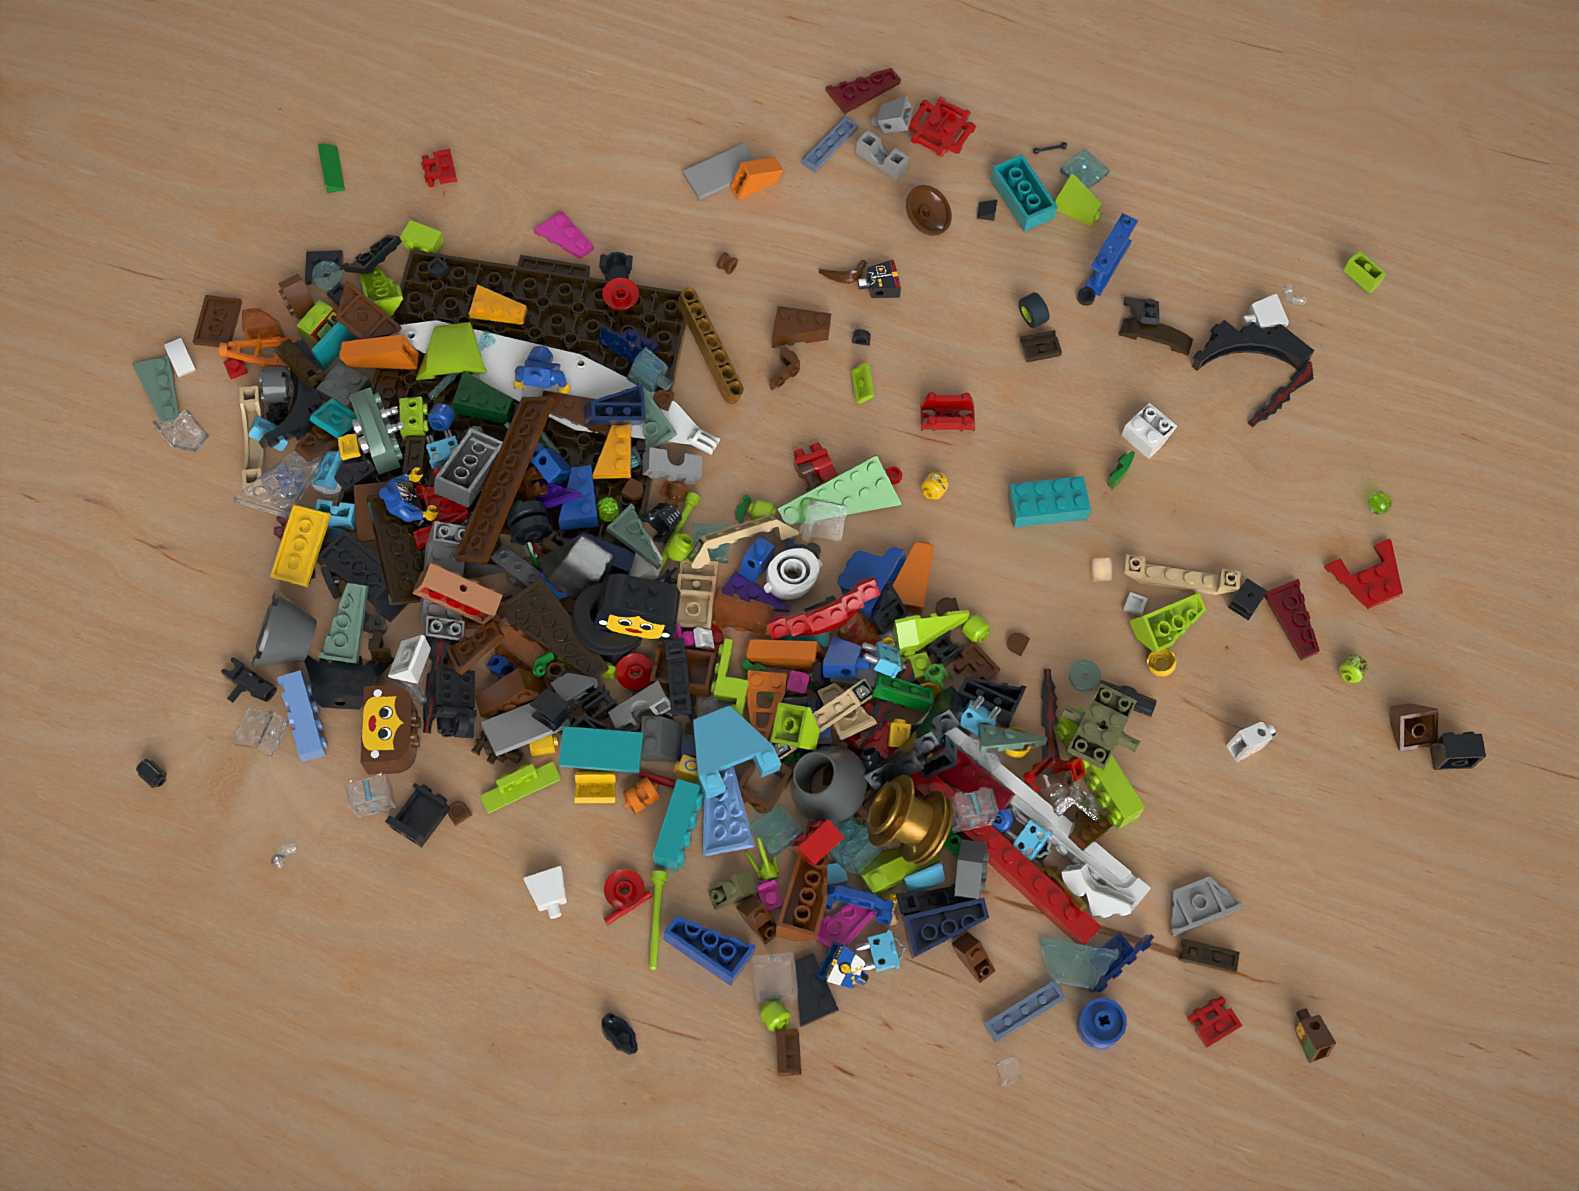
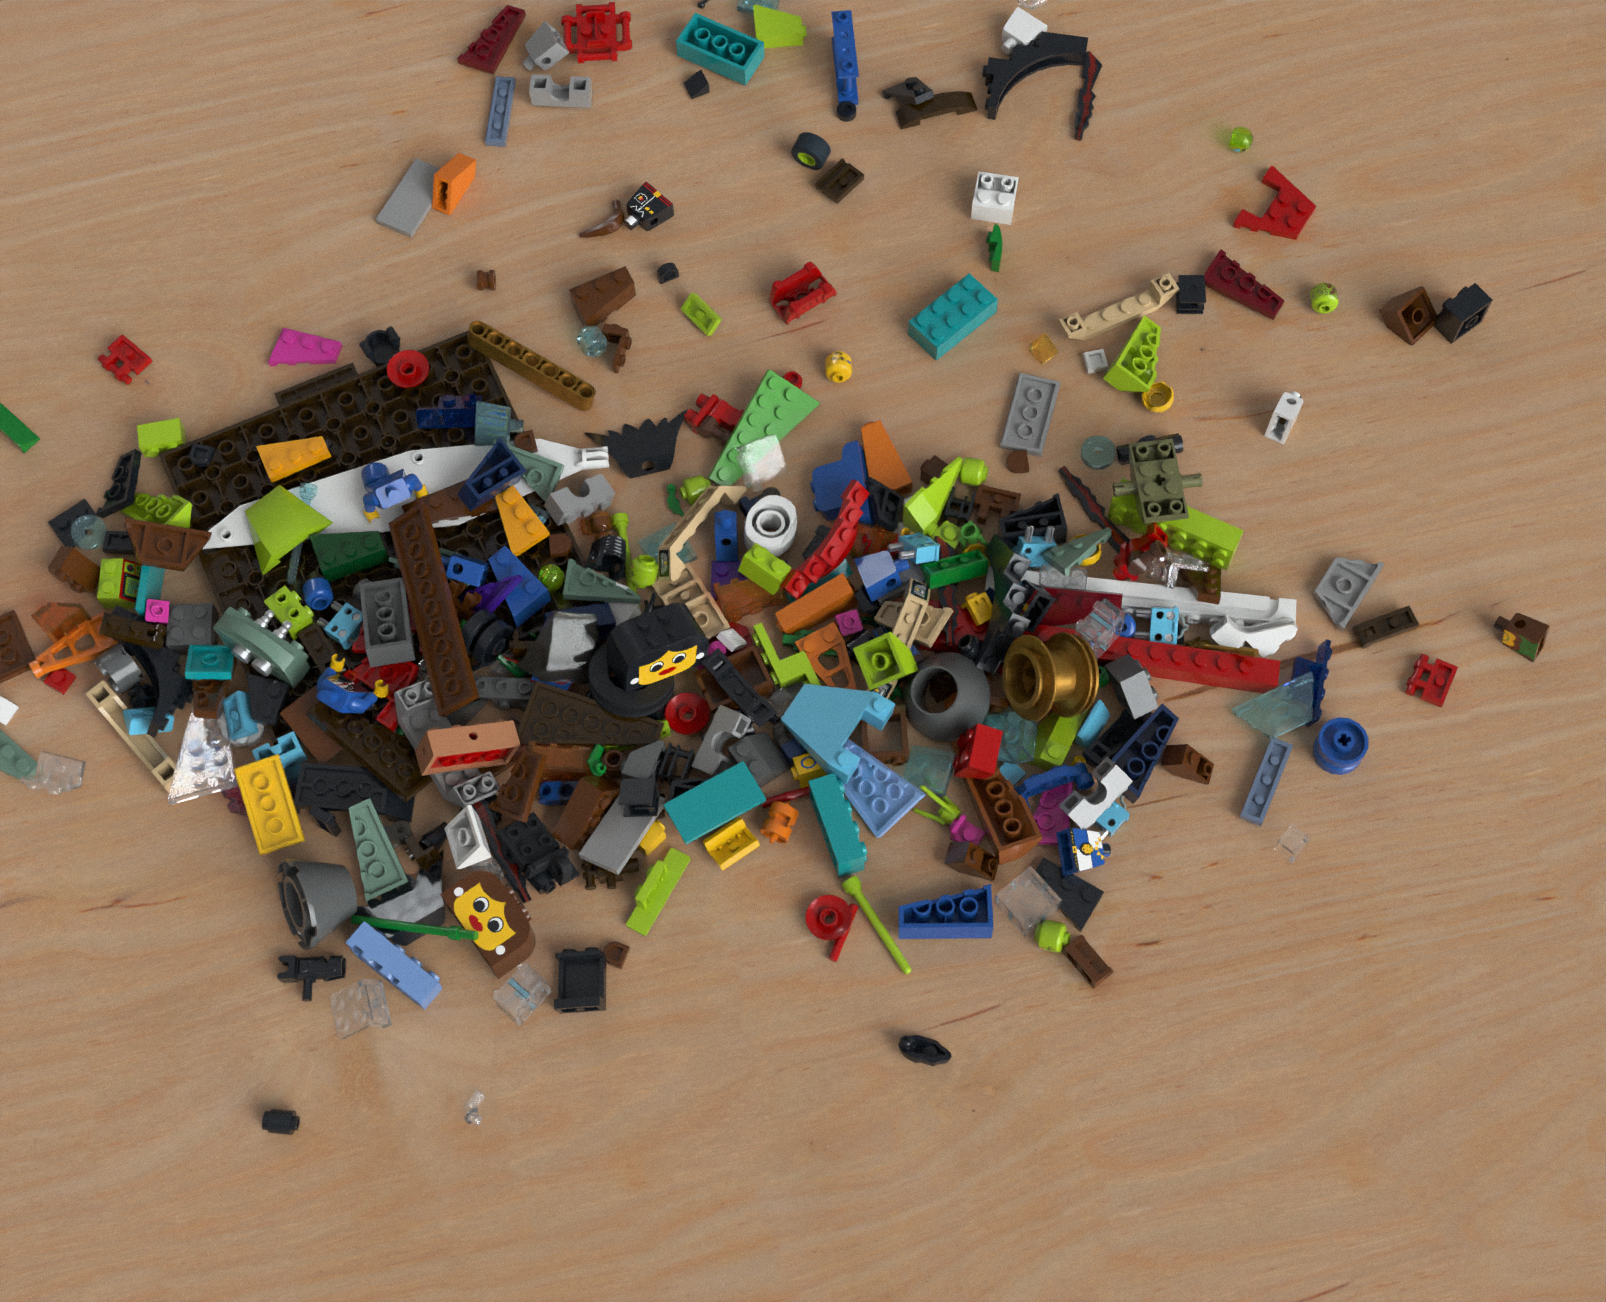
camera: 30 degrees left, 0 degrees up
yellow bracket [338,433,361,460] -> none
orange slope [339,334,419,369] -> none
white torso [523,866,567,919] -> none
olive slope [708,873,758,909] -> none
reddish brown dish [906,185,952,236] -> none
none -> dark pink bracket [145,599,170,626]
none -> green bar [351,915,478,941]
none -> black cone [419,822,448,851]
none -> clear light blue head [576,326,608,357]
none -> black piece [585,409,688,478]
none -> lime brick [738,543,792,595]
none -> light grey tile [1000,373,1061,457]
none -> arch [1059,757,1133,830]

